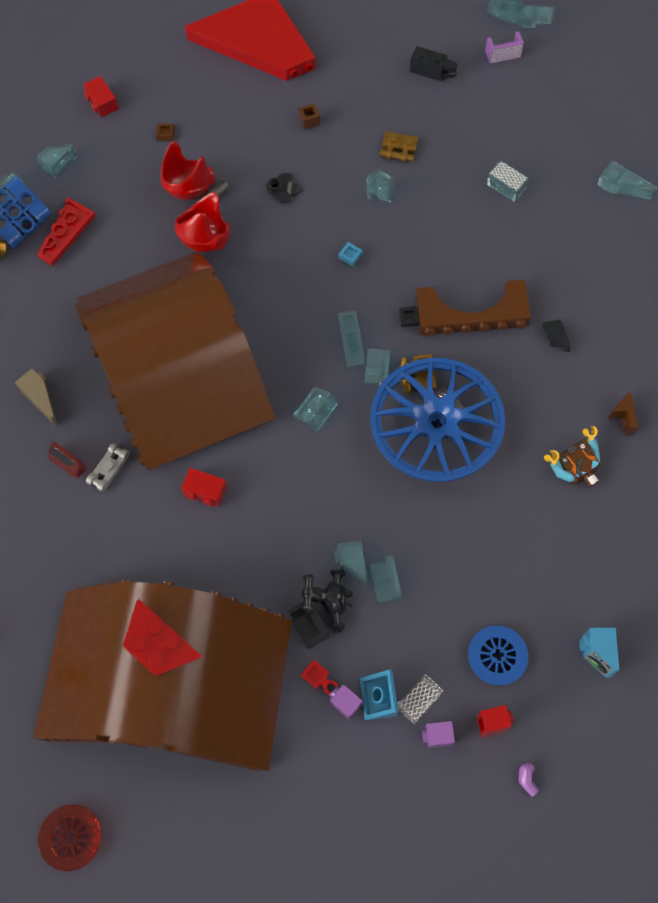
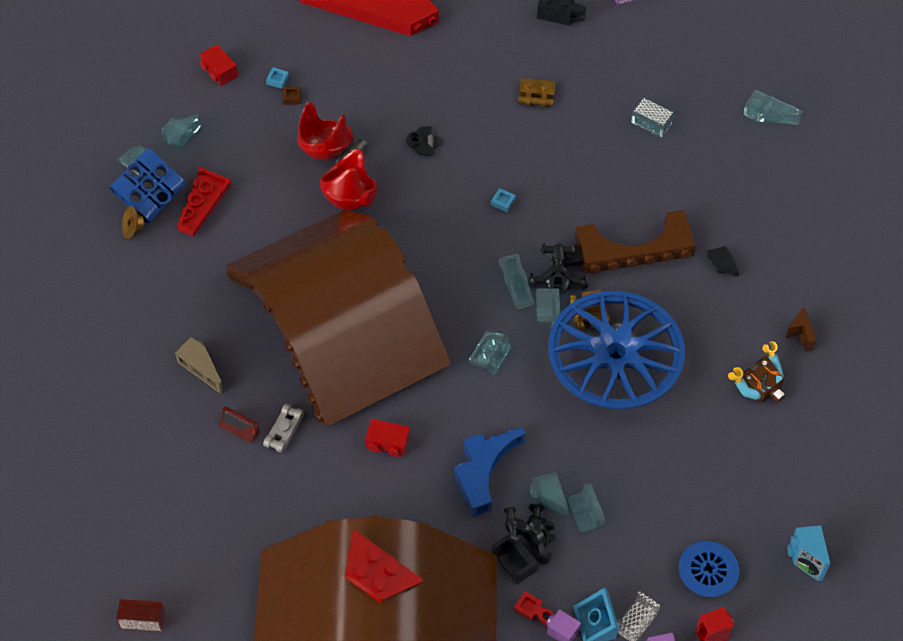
camera: 10 degrees left, 10 degrees down
reddish brown plate [298,103,320,129] -> none
clear light blue bracket [366,168,394,203] -> none
none -> dark azure plate [266,68,289,89]
none -> blue arch [454,427,525,517]
none -> black piece [527,243,589,294]

